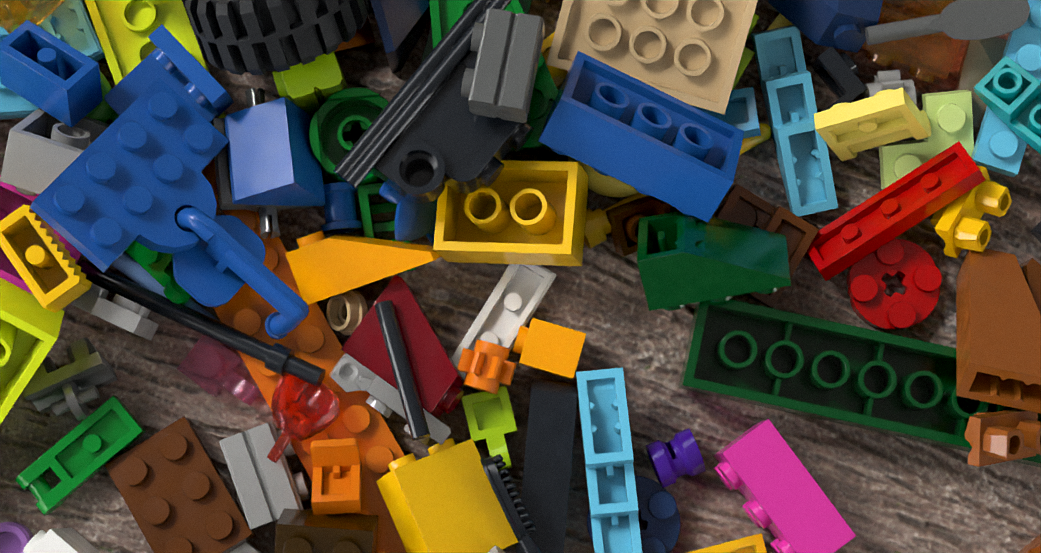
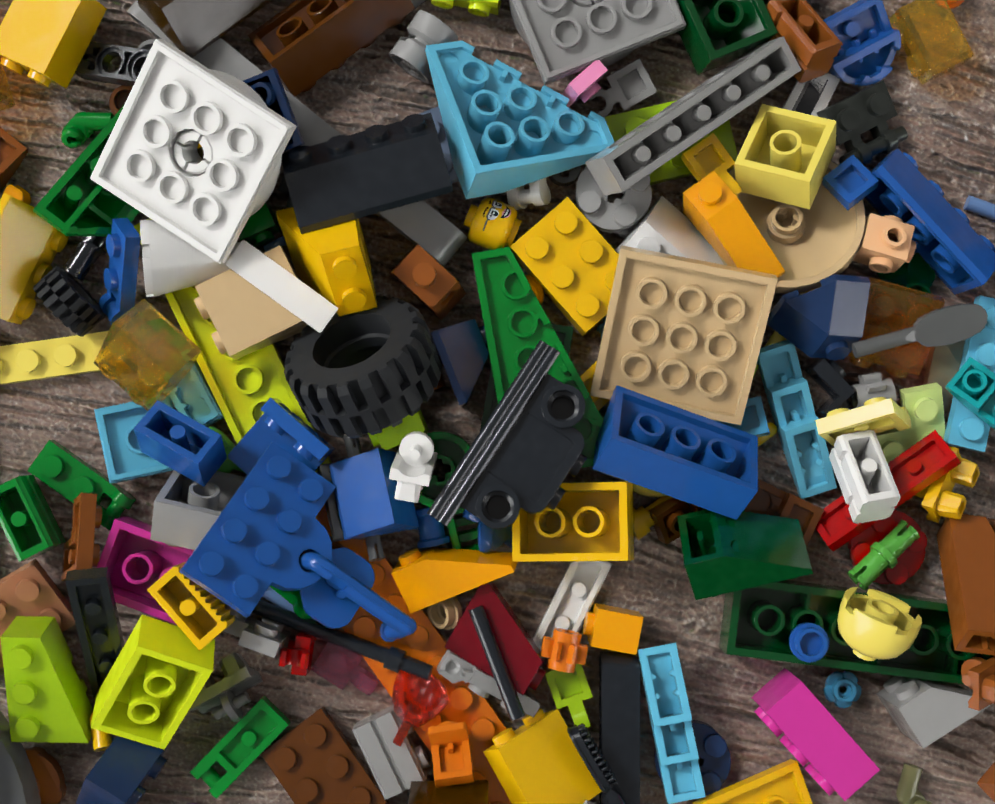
camera: 10 degrees left, 5 degrees up
dark grey brick [461,8,545,123] -> none
dark purple wheel [645,428,706,489] -> none
none -> red plate [278,631,316,676]
none -> white hips [389,431,438,503]
none -> blue plate [789,622,829,663]
none -> dark azure plate [824,671,861,708]
none -> white brick [829,430,901,524]
none -> light yellow cylinder [837,587,922,661]
none -> bright green pin [847,520,920,591]
none -> light grey slope [876,676,990,748]

